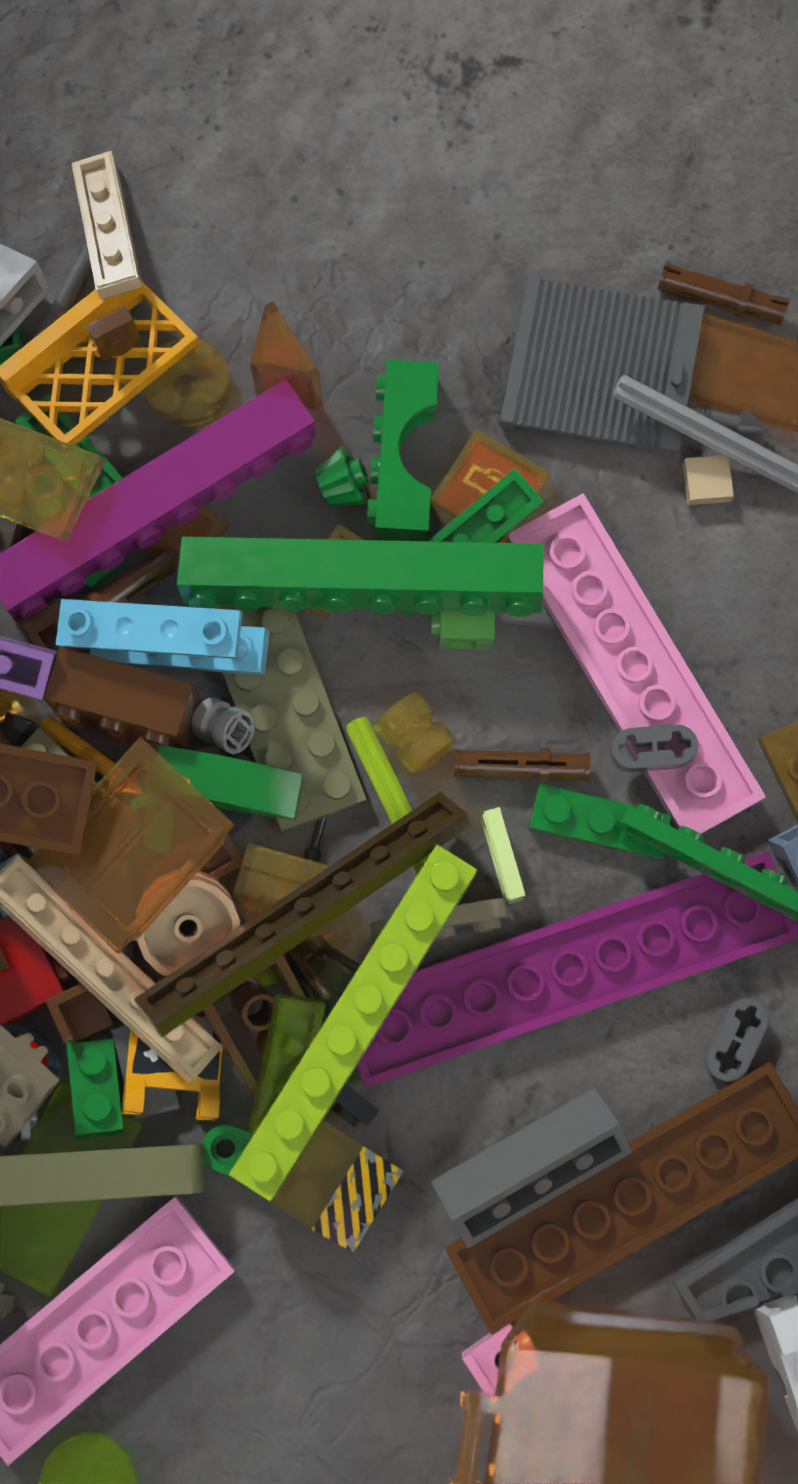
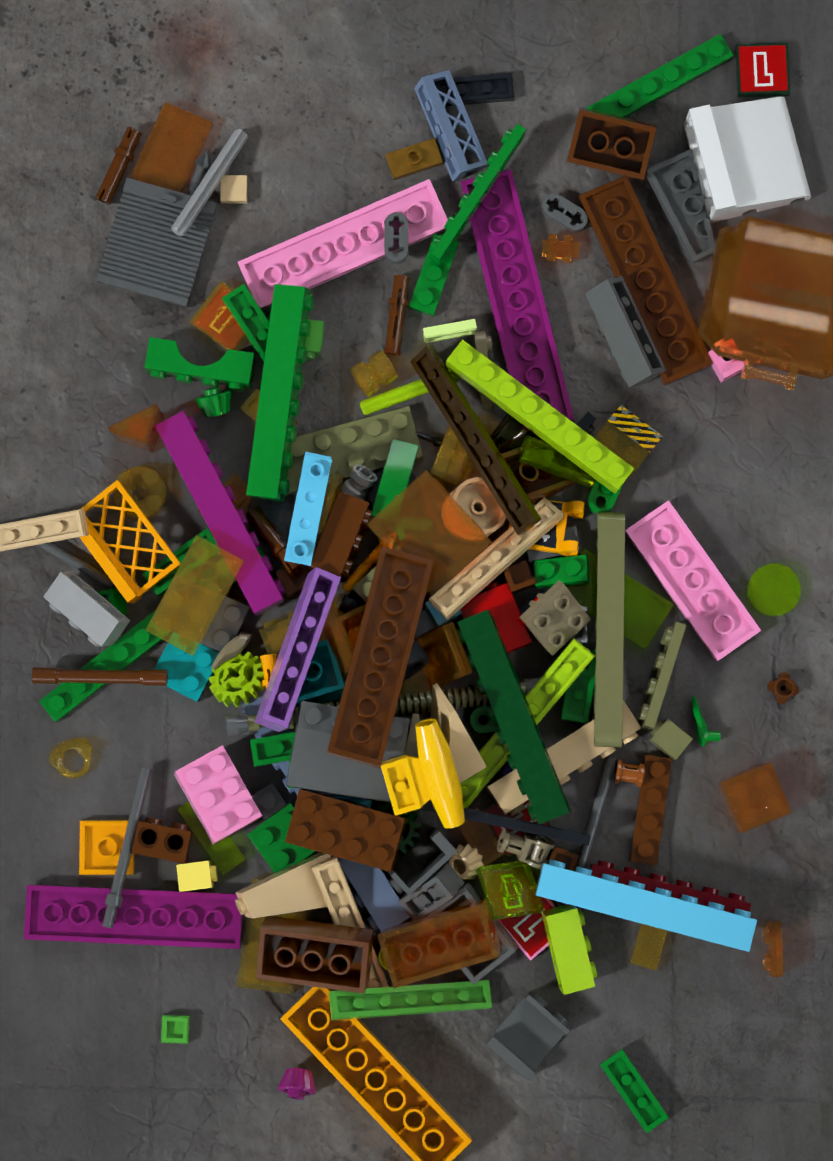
camera: 85 degrees left, 5 degrees up
reddish brown plate [86,306,142,362] -> none
none -> clear yellow tile [317,472,344,534]
none -> clear orange piece [541,234,579,263]

